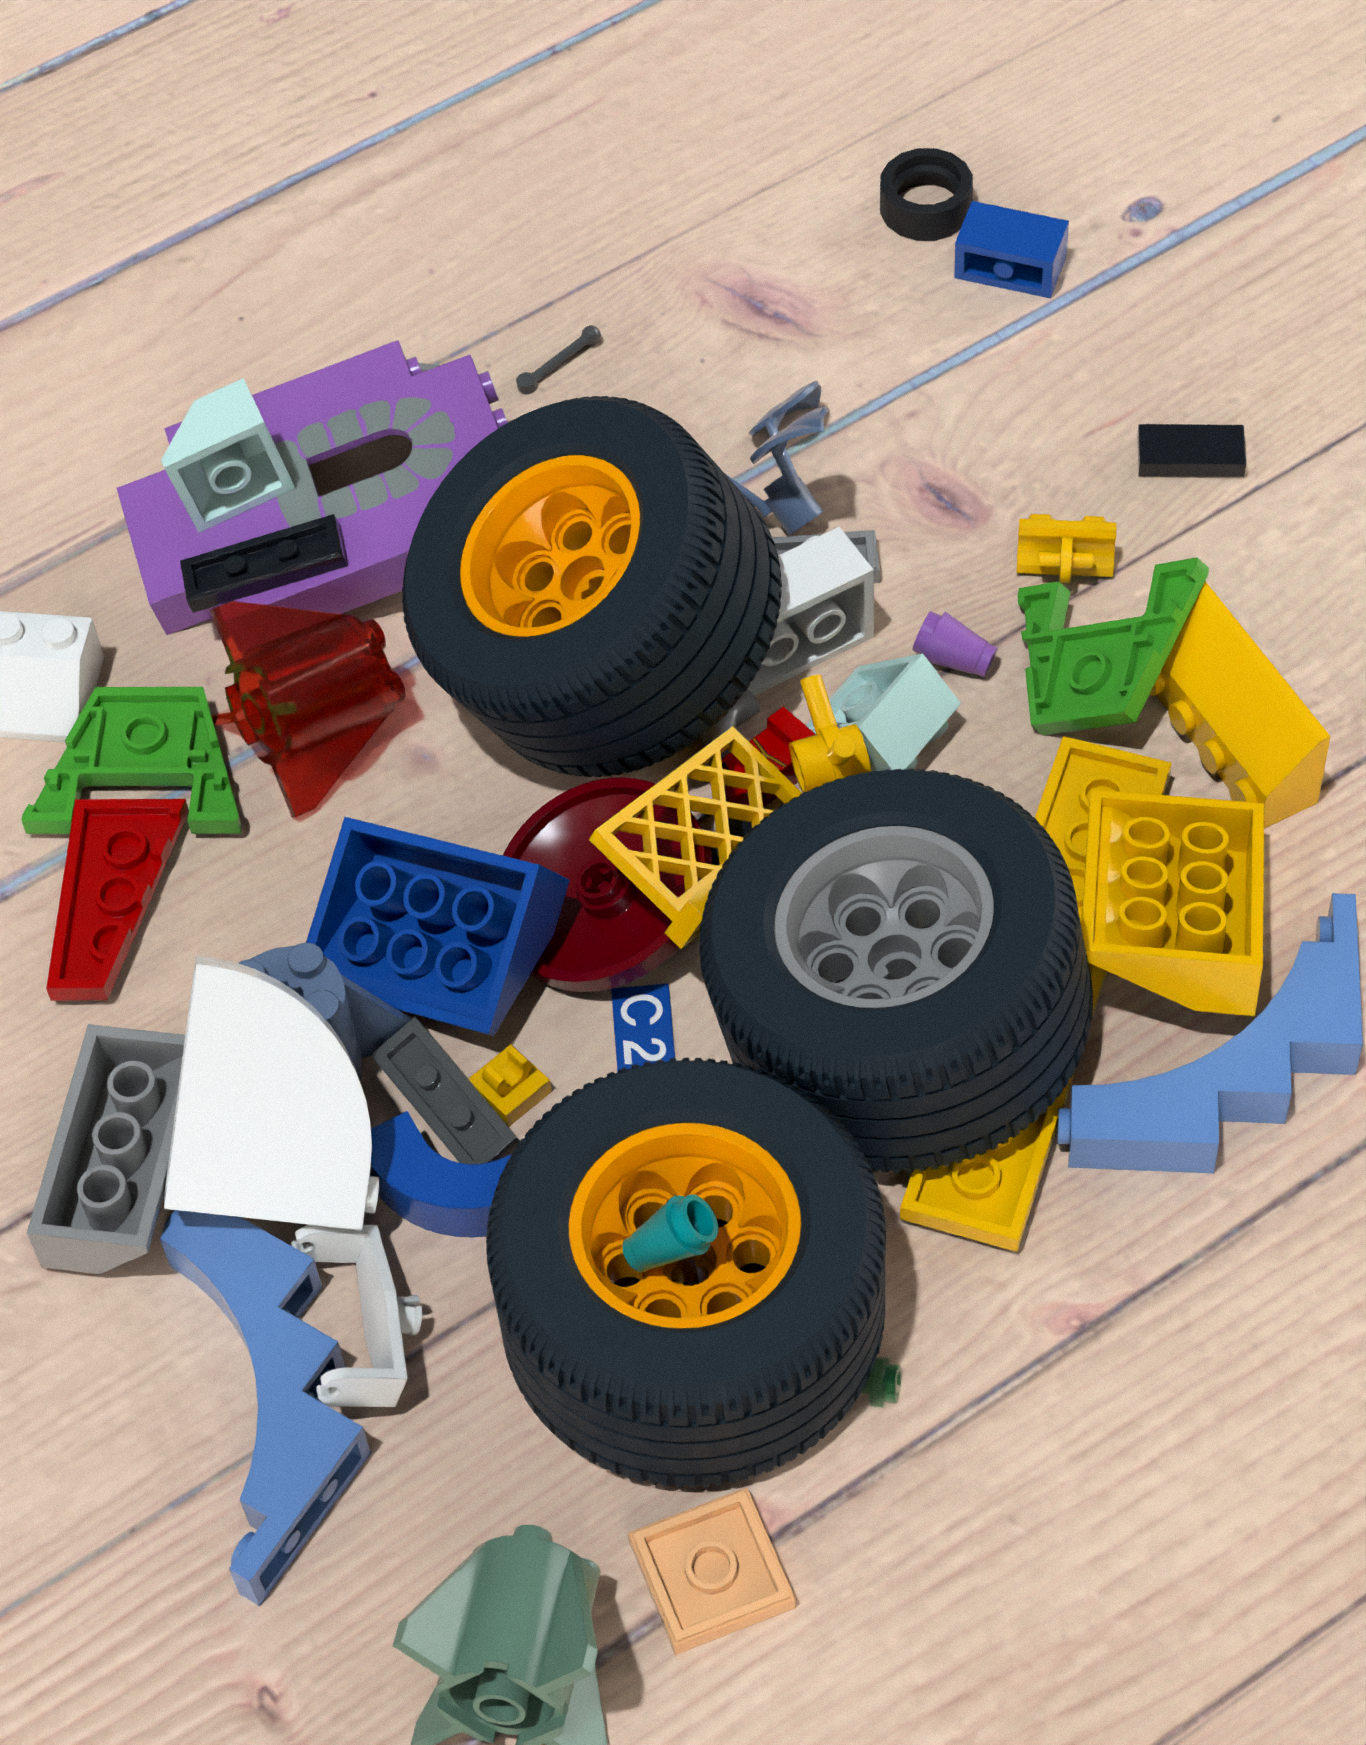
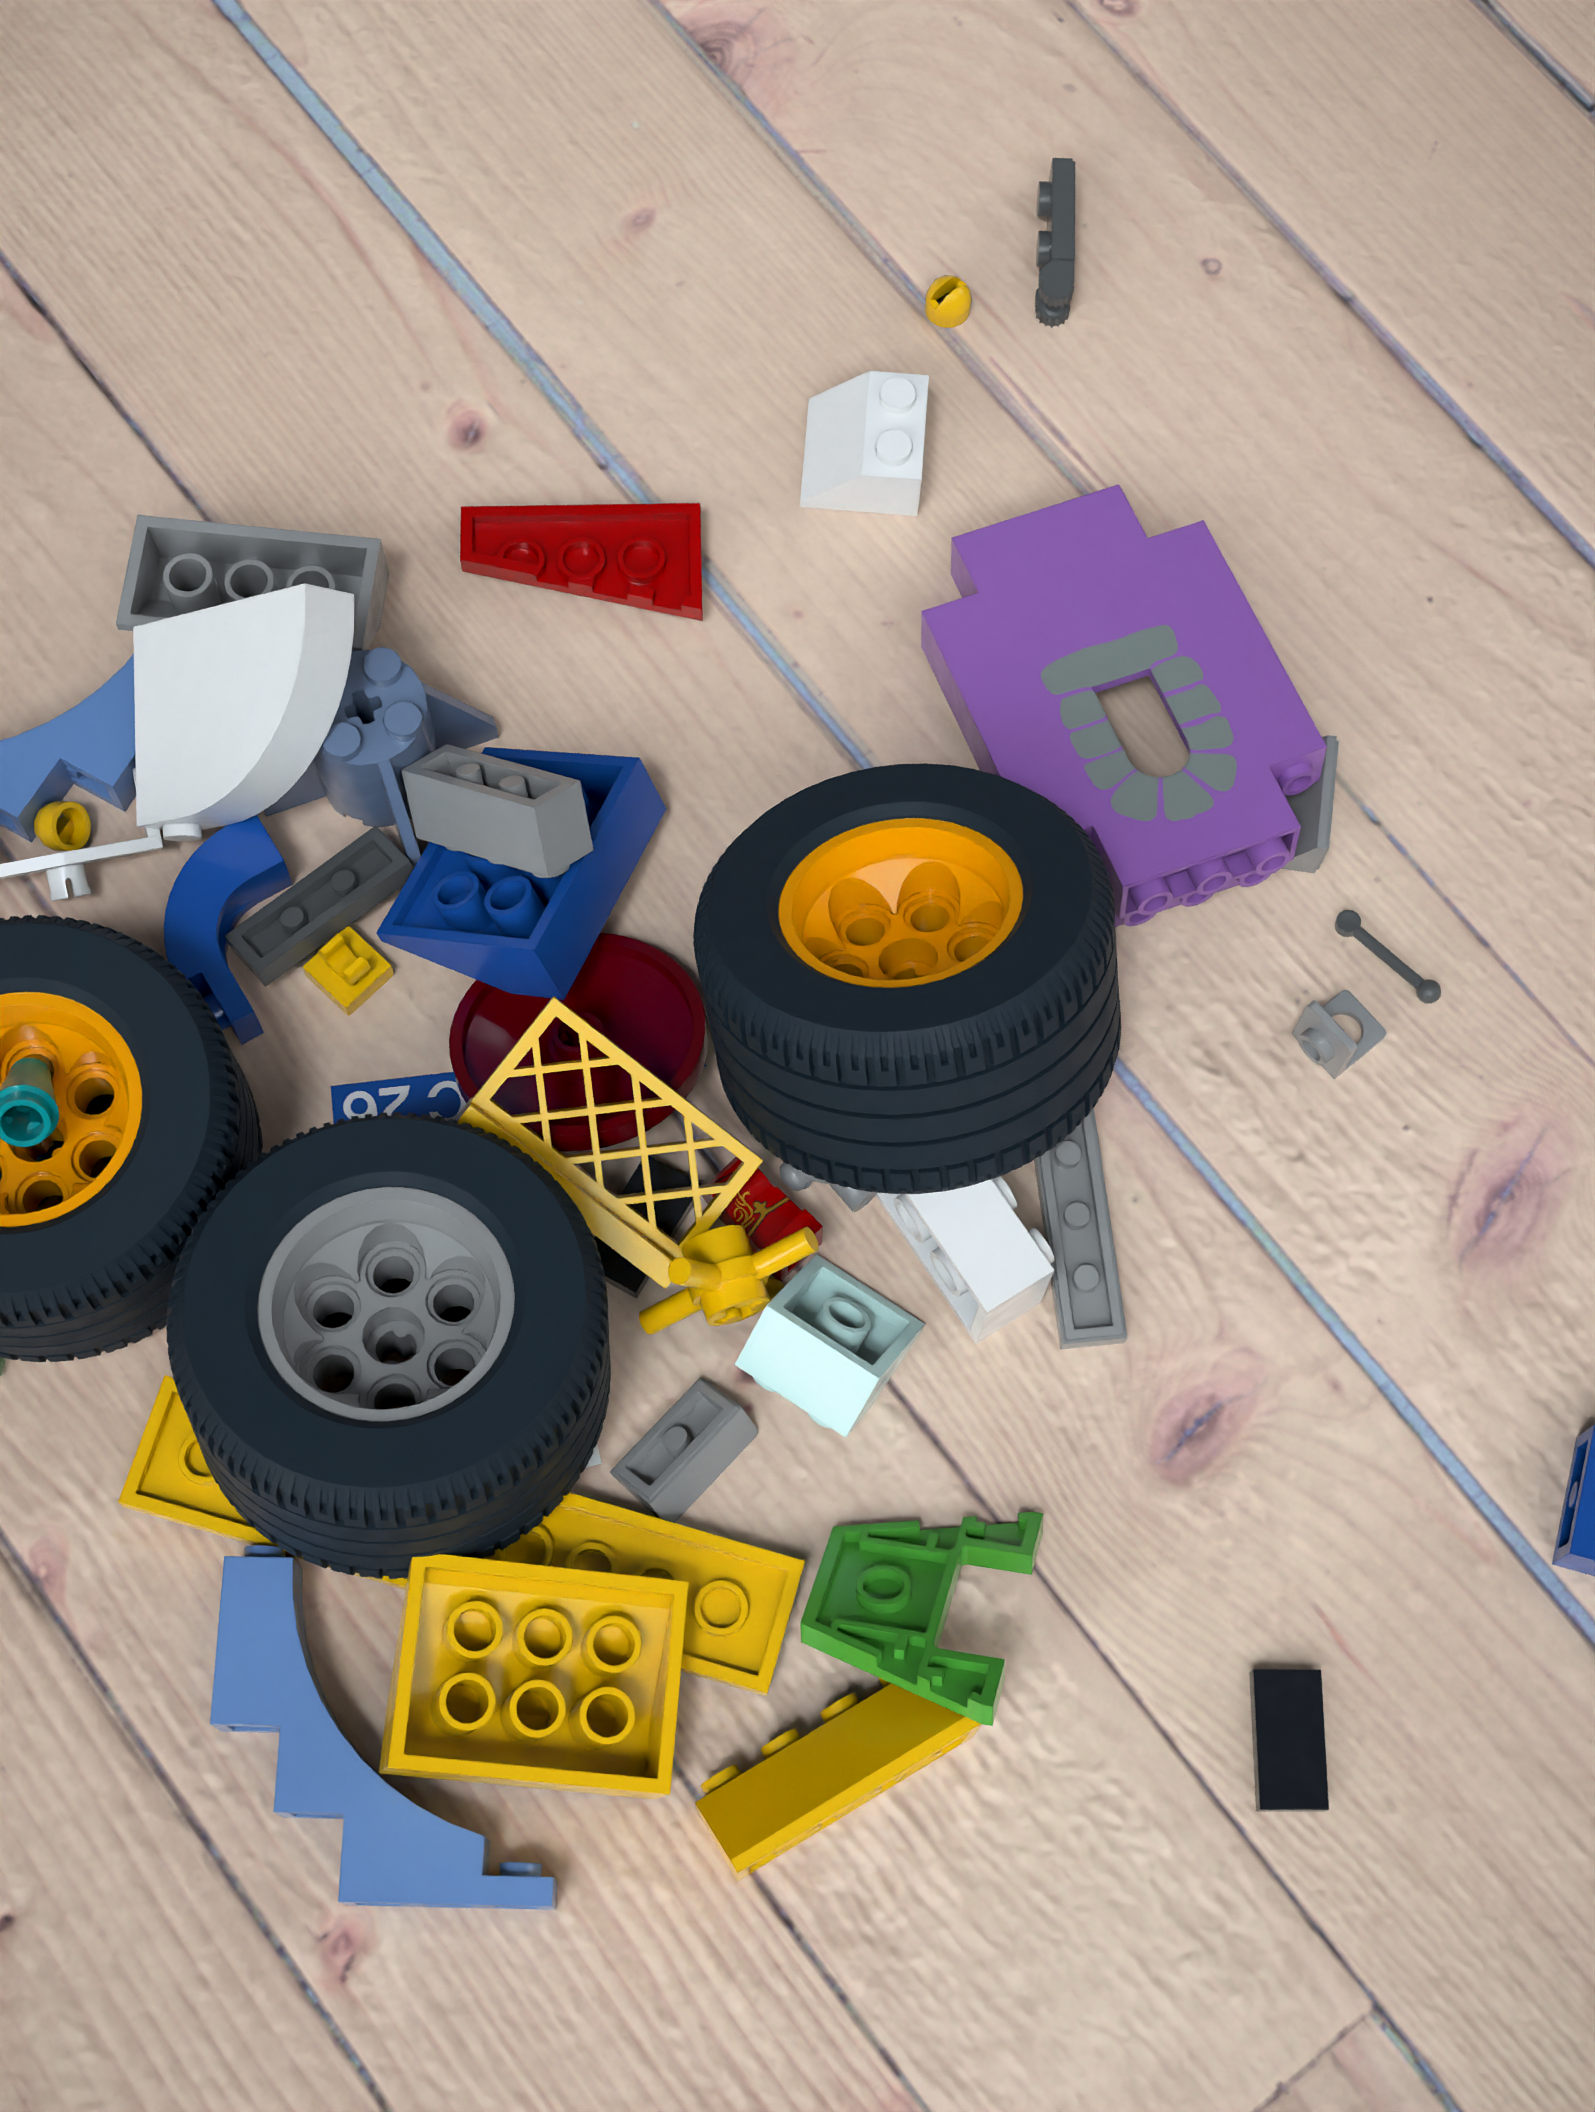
camera: 80 degrees right, 15 degrees up
bright green wing [21,687,242,834] -> none
light aqua slope [161,378,295,533] -> none
black tile [180,514,348,613] -> none
clear red brick [210,601,406,818] -> none
sand blue plant [726,381,828,535] -> none
medium lavender cone [912,611,998,677] -> none
yellow hips [1016,514,1117,584] -> none
none -> yellow hinge [34,801,91,851]
none -> light grey brick [401,744,593,878]
none -> light grey bracket [1292,990,1386,1079]

